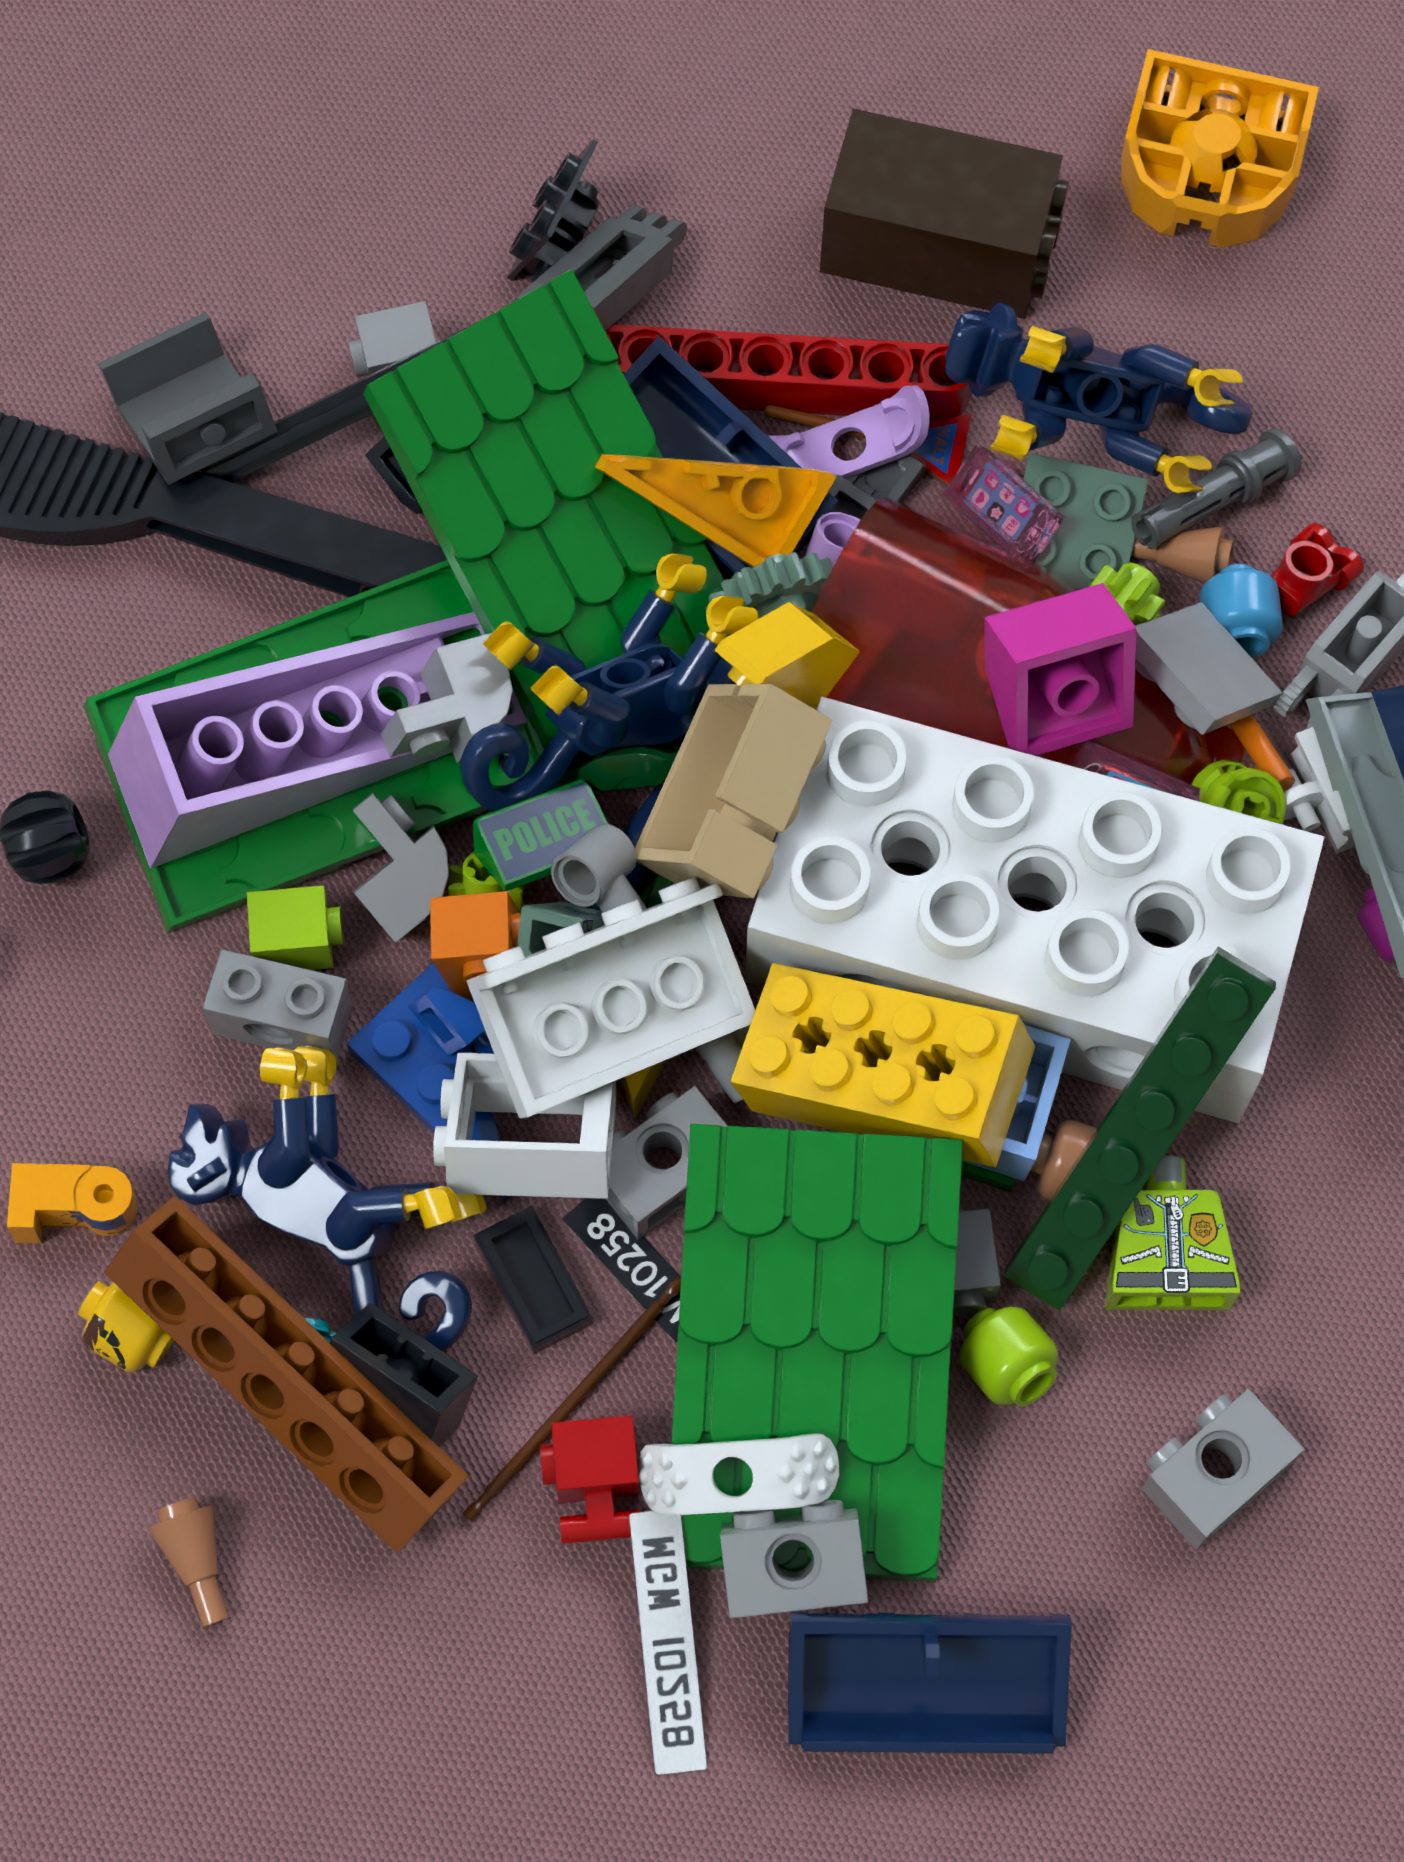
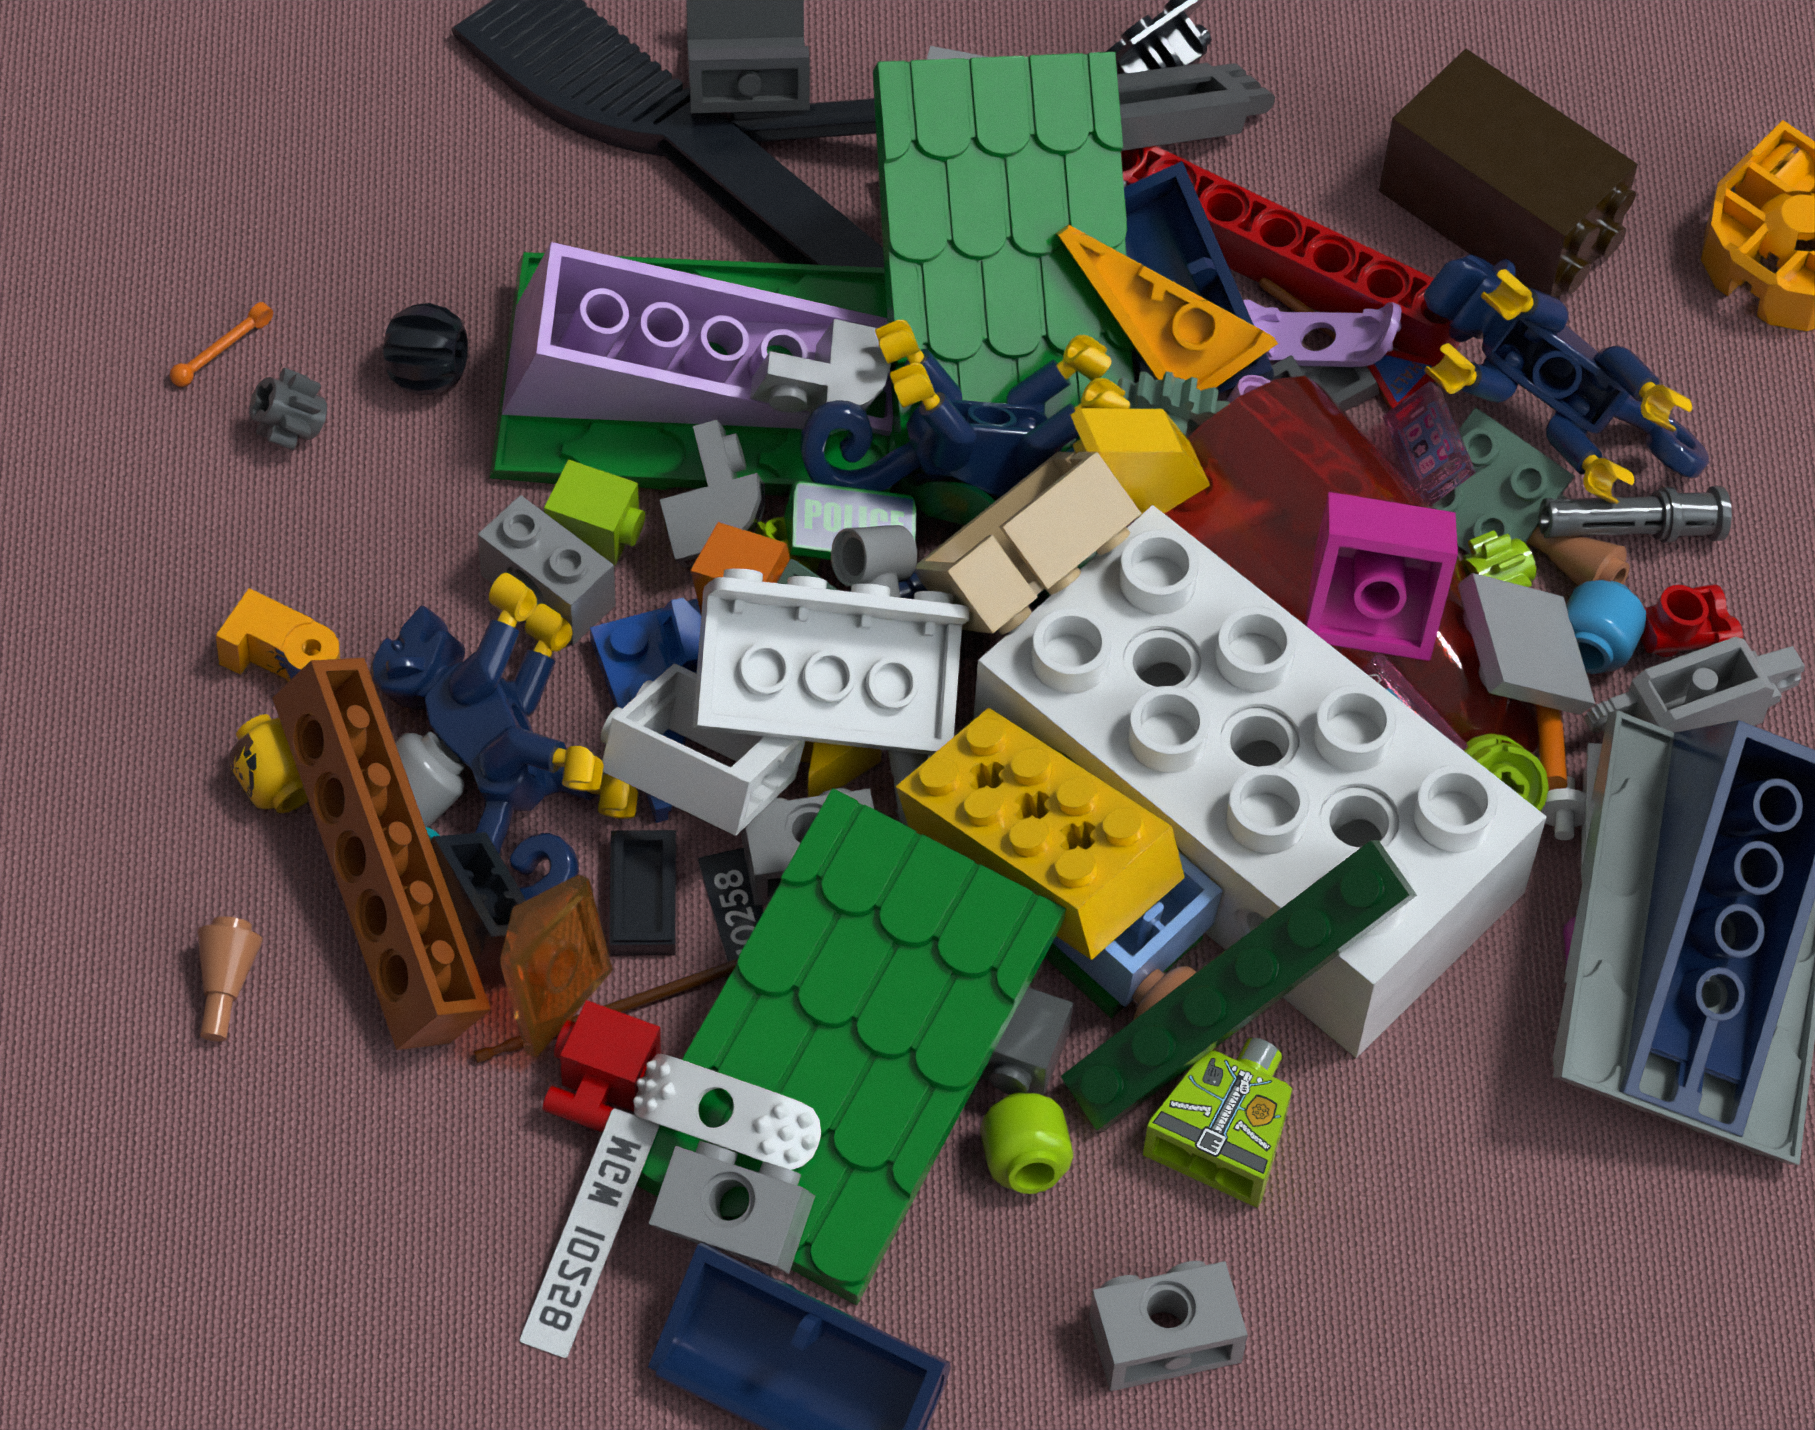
camera: 25 degrees right, 10 degrees down
none -> light grey head [395,732,465,827]
none -> clear orange slope [500,874,613,1058]

